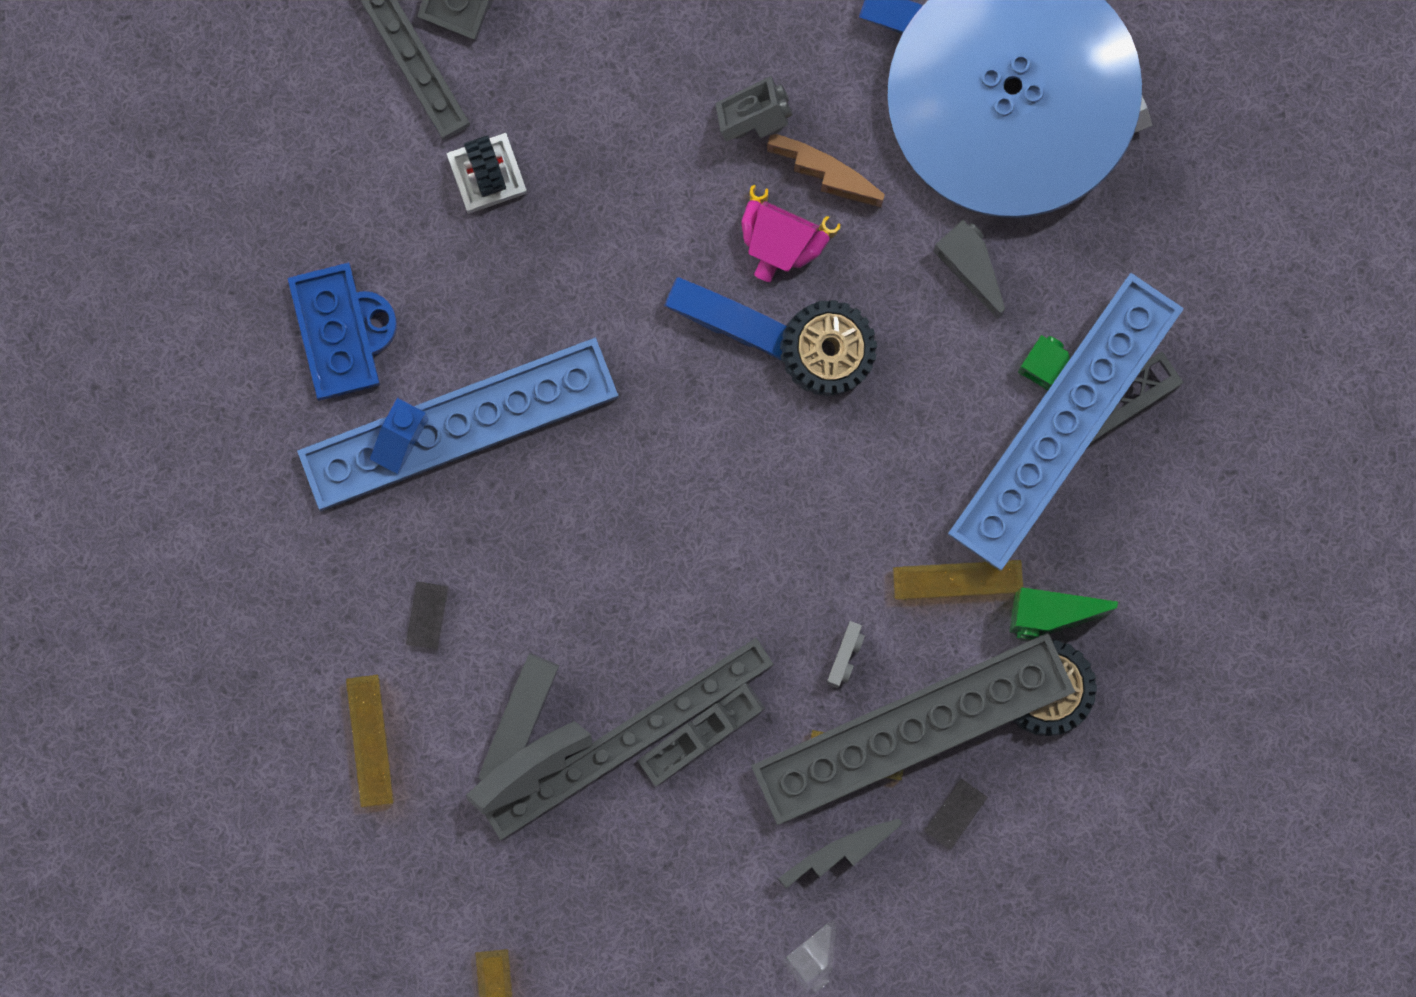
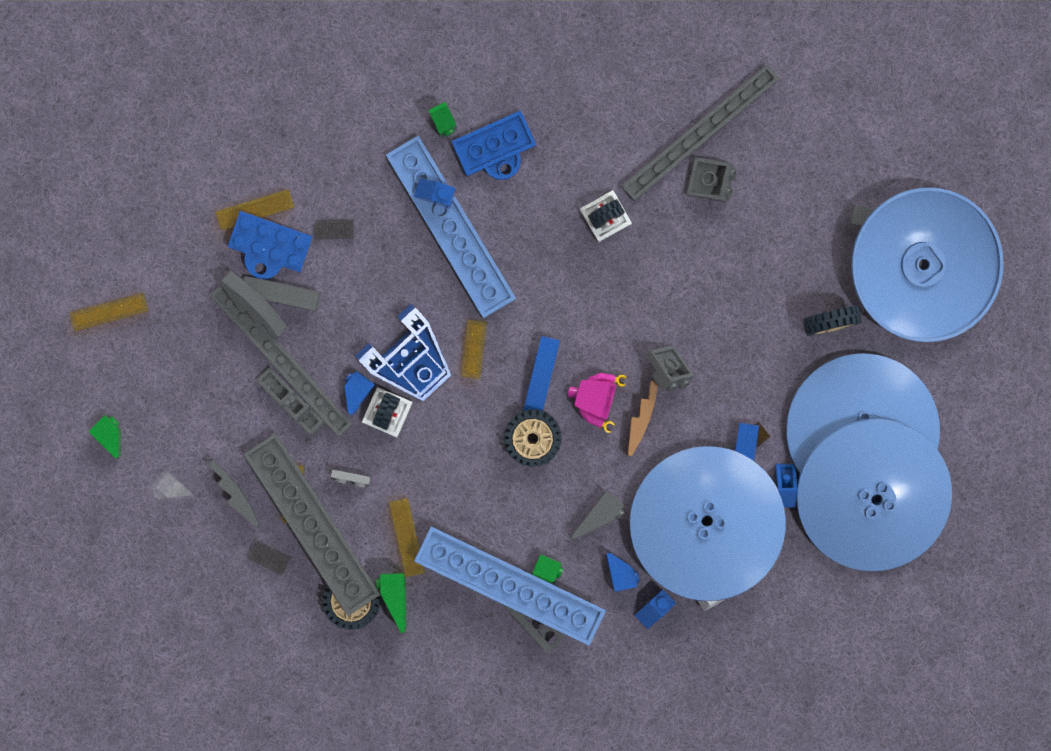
camera: 80 degrees right, 5 degrees up
none -> blue plate [228,211,313,279]
none -> blue slope [344,371,375,416]
none -> blue wedge [355,304,451,401]
none -> plate [362,387,413,438]
none -> green slope [428,102,457,137]
none -> clear yellow plate [461,320,487,379]
none -> blue slope [606,553,640,592]
none -> blue slope [634,589,676,629]

